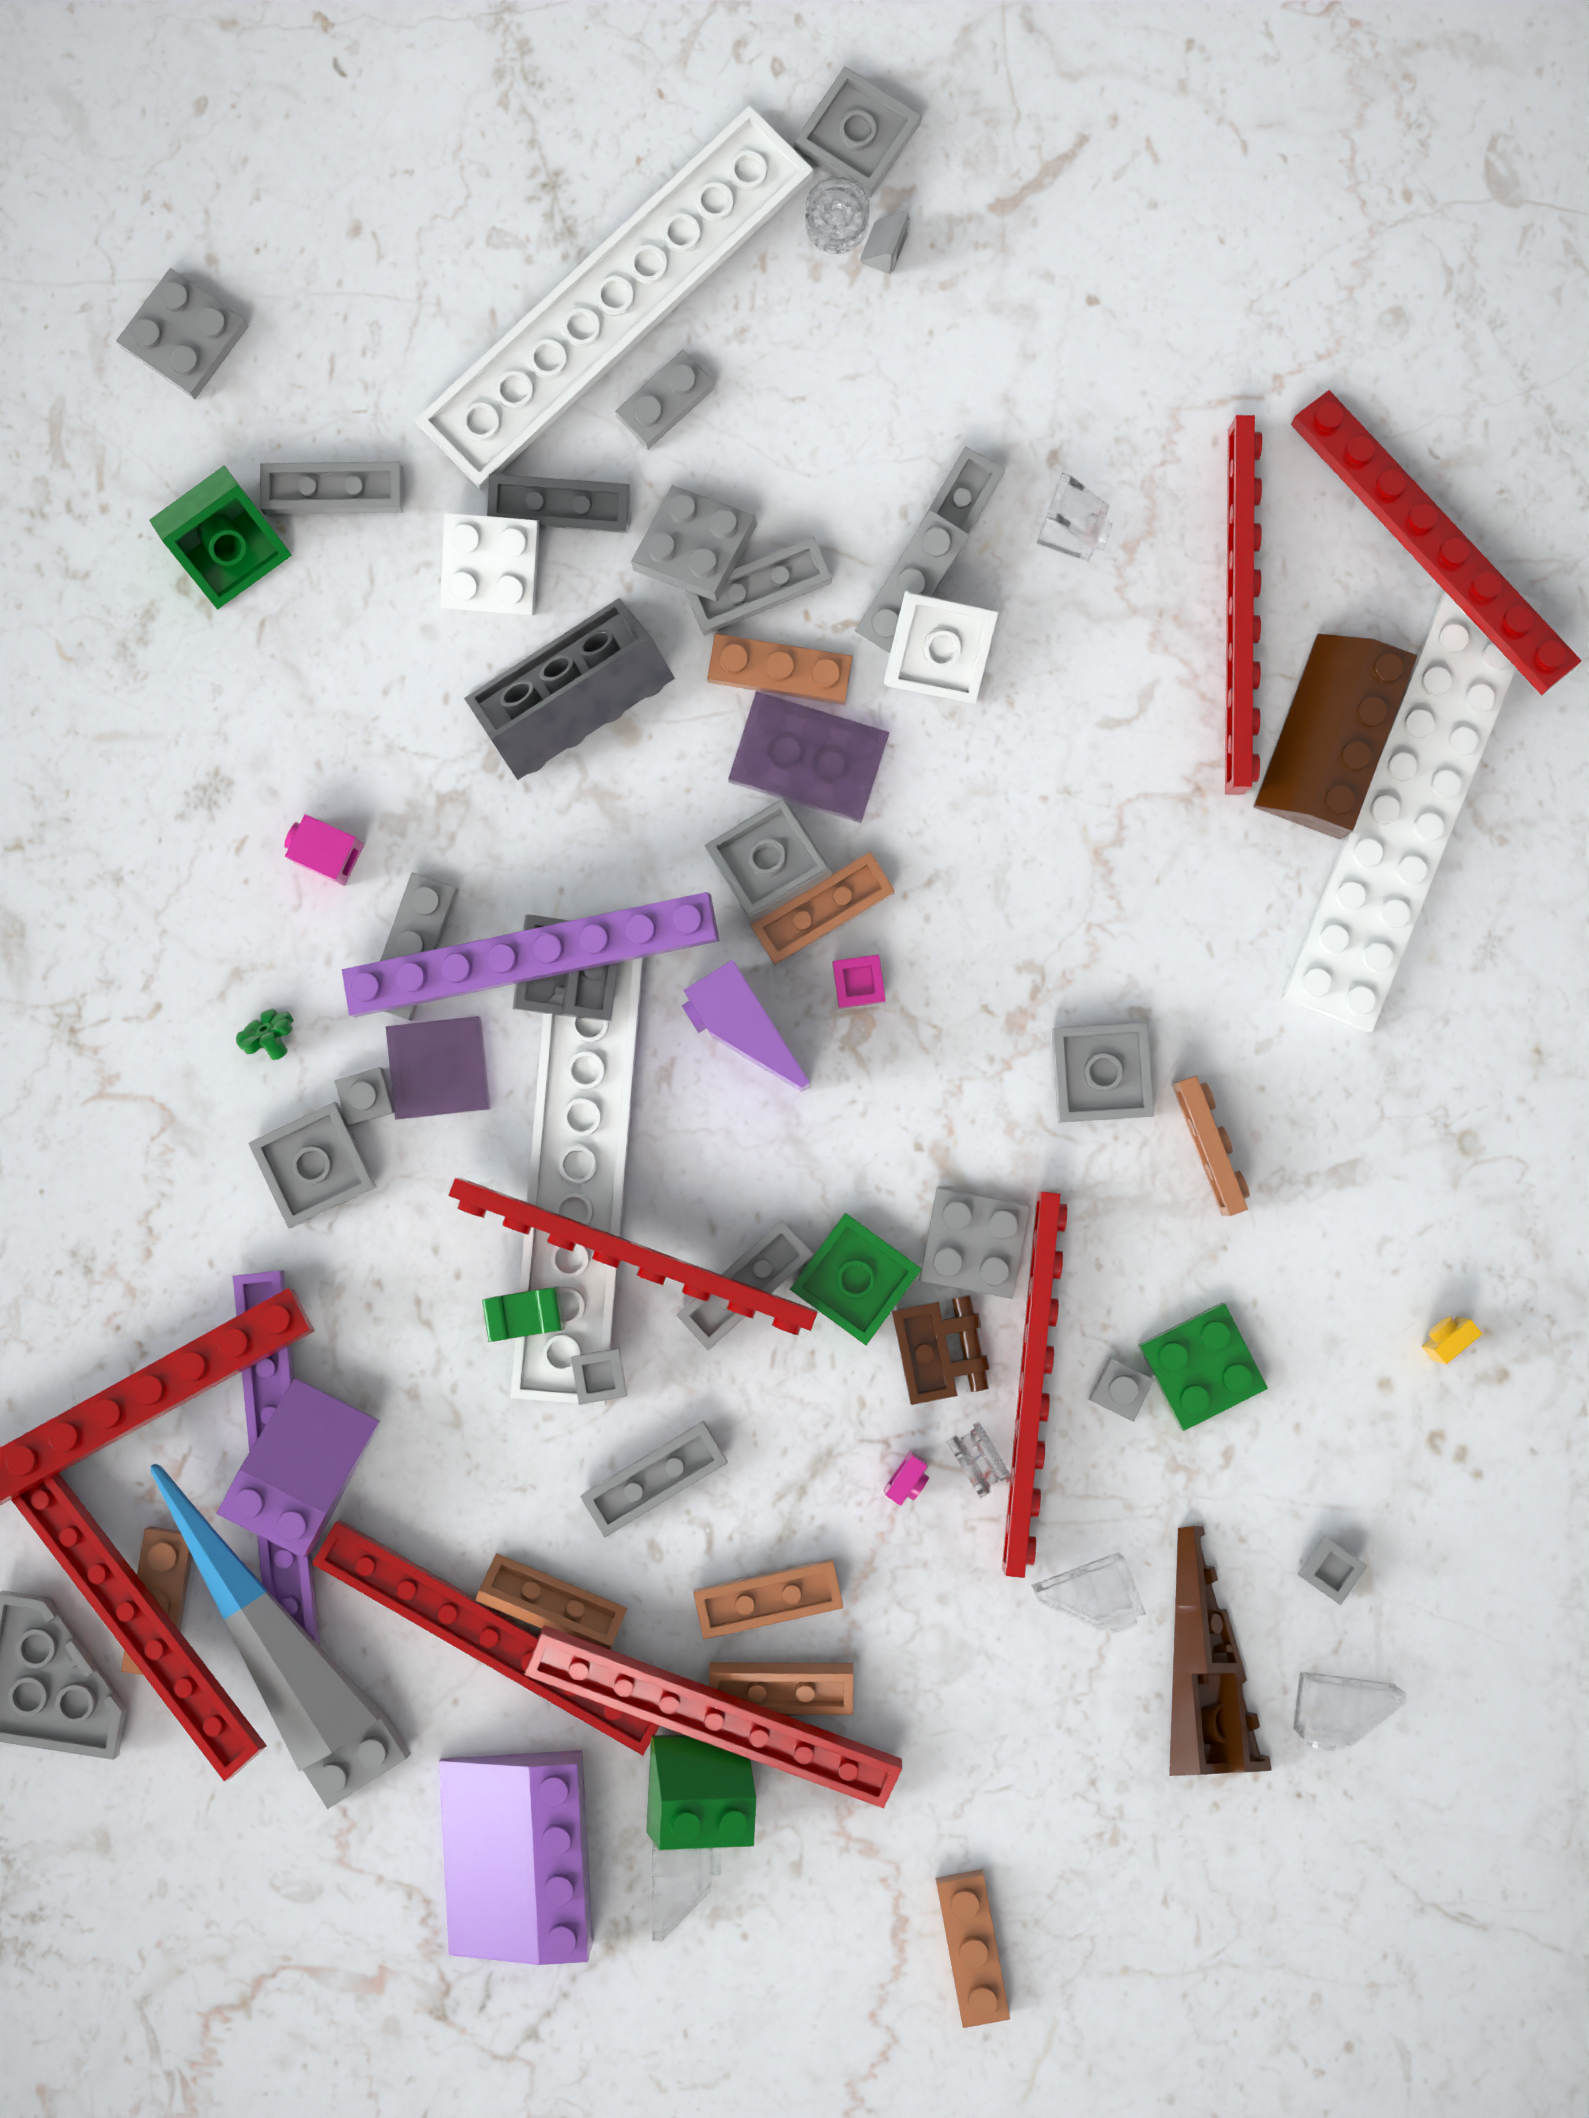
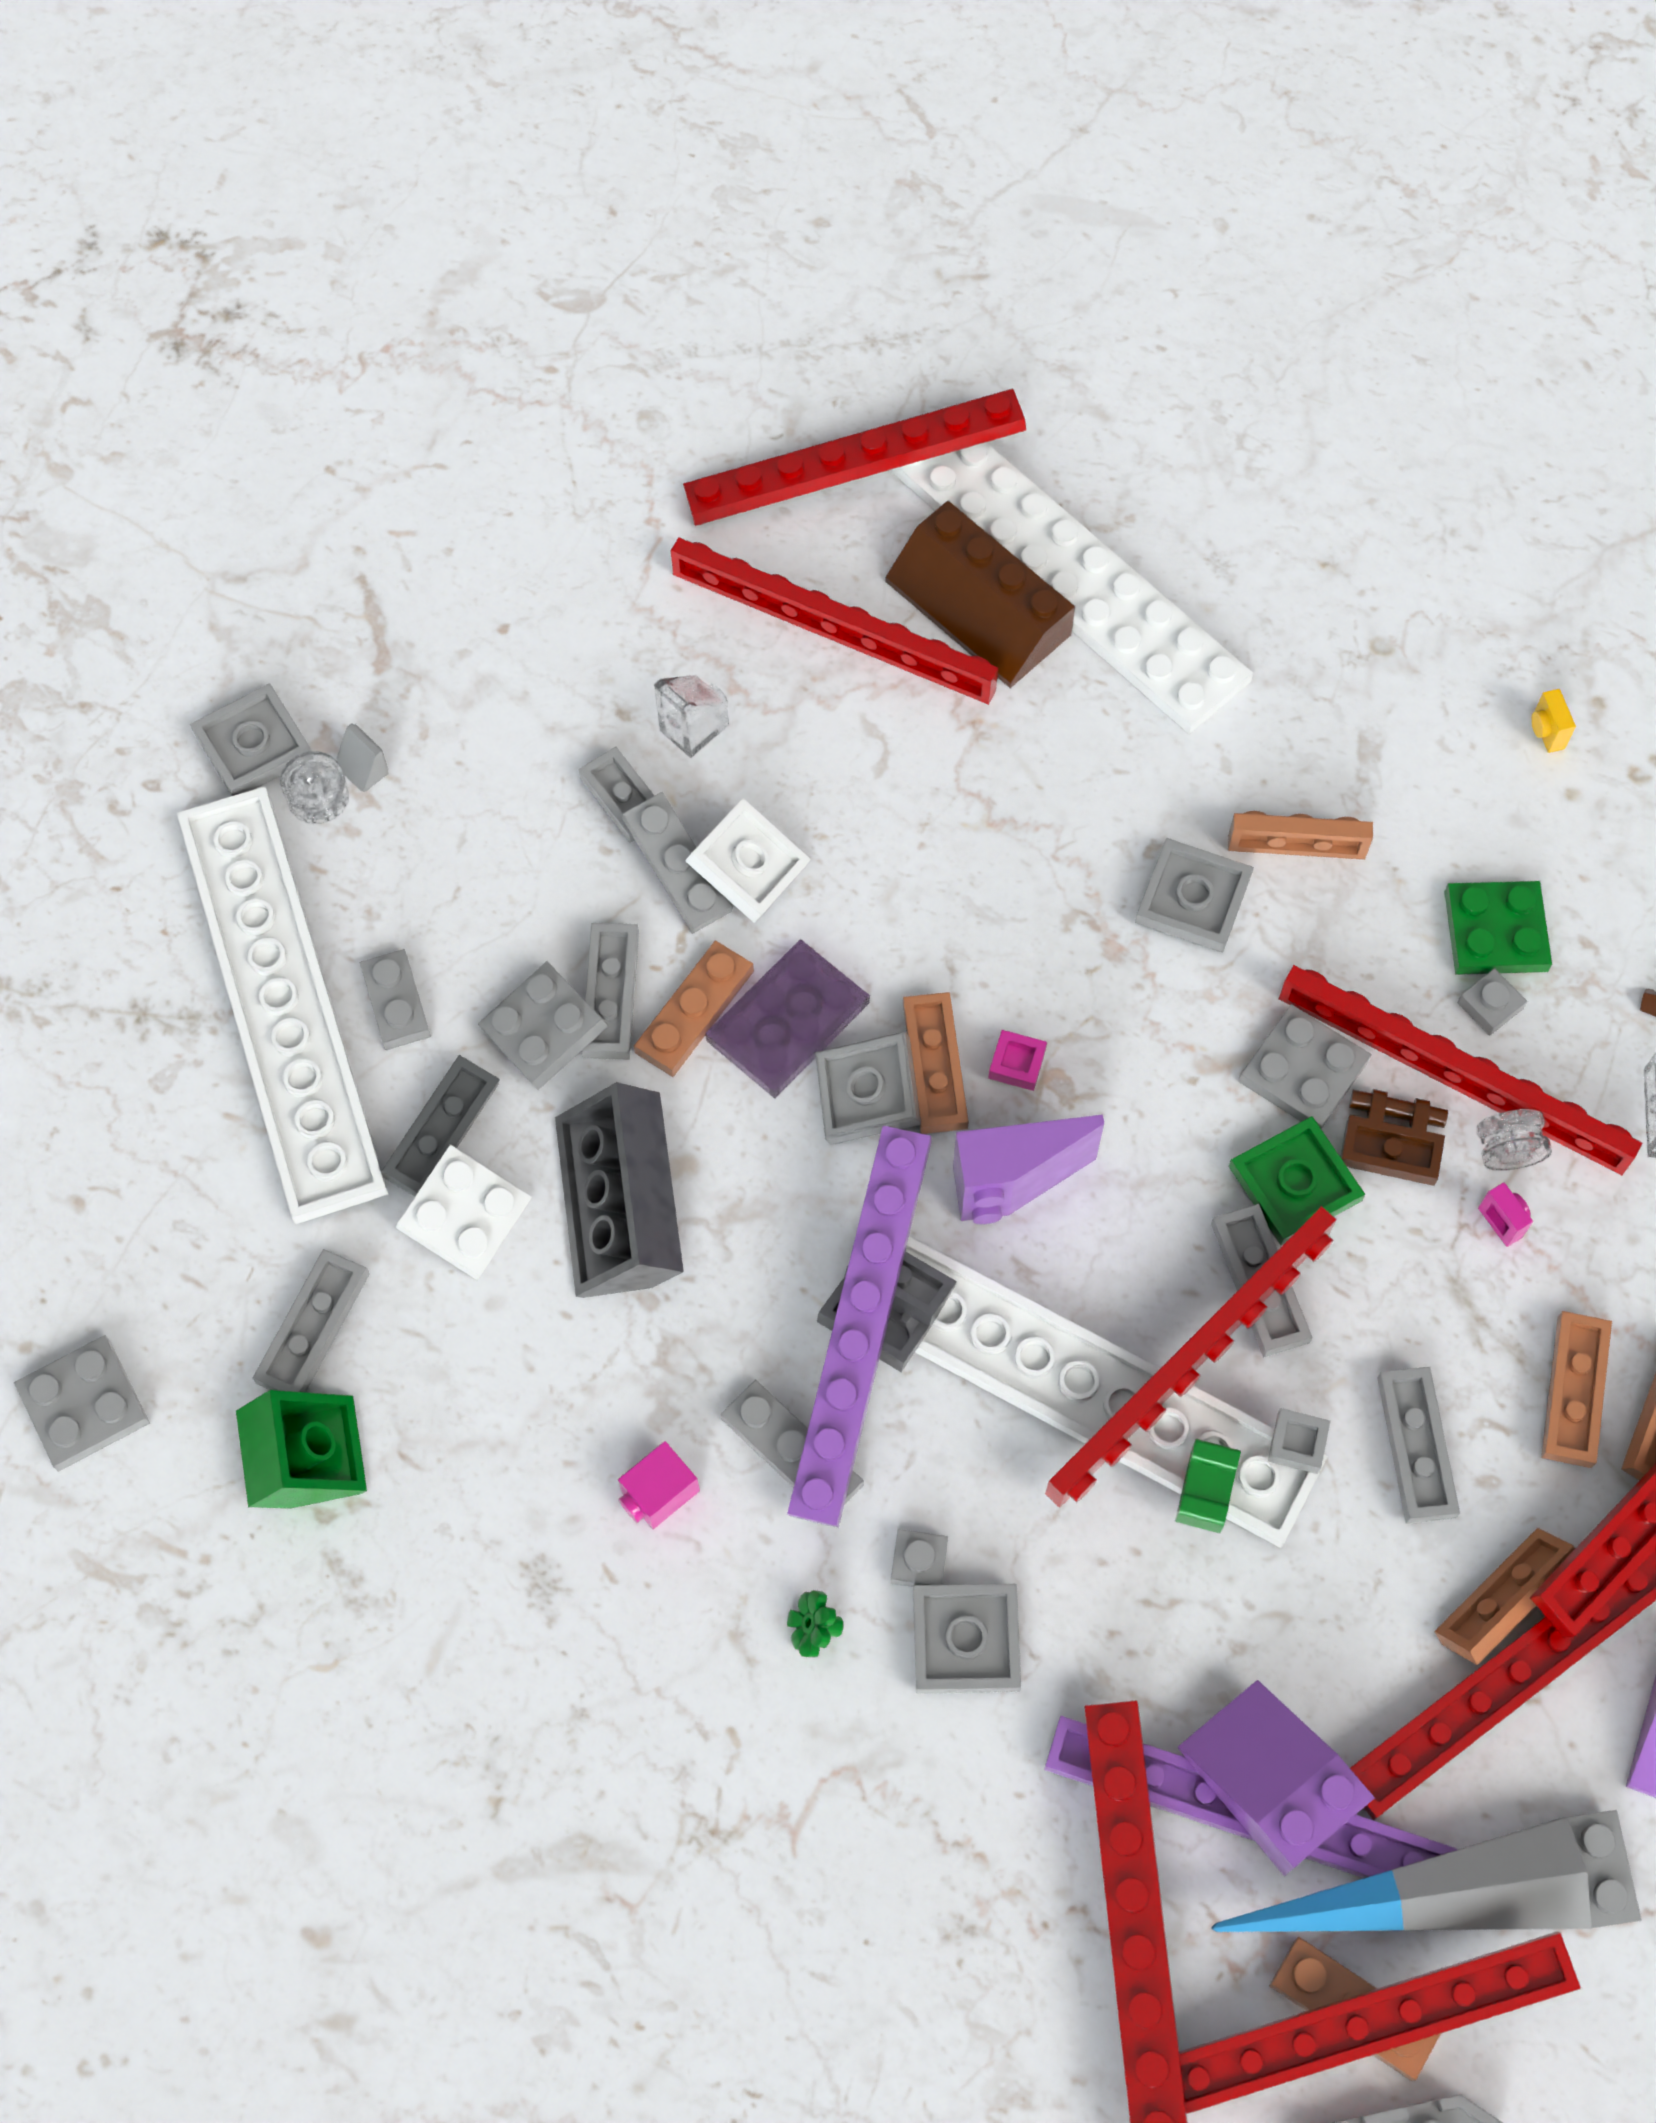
camera: 65 degrees left, 20 degrees down
clear purple tile [385,1016,491,1120] -> none

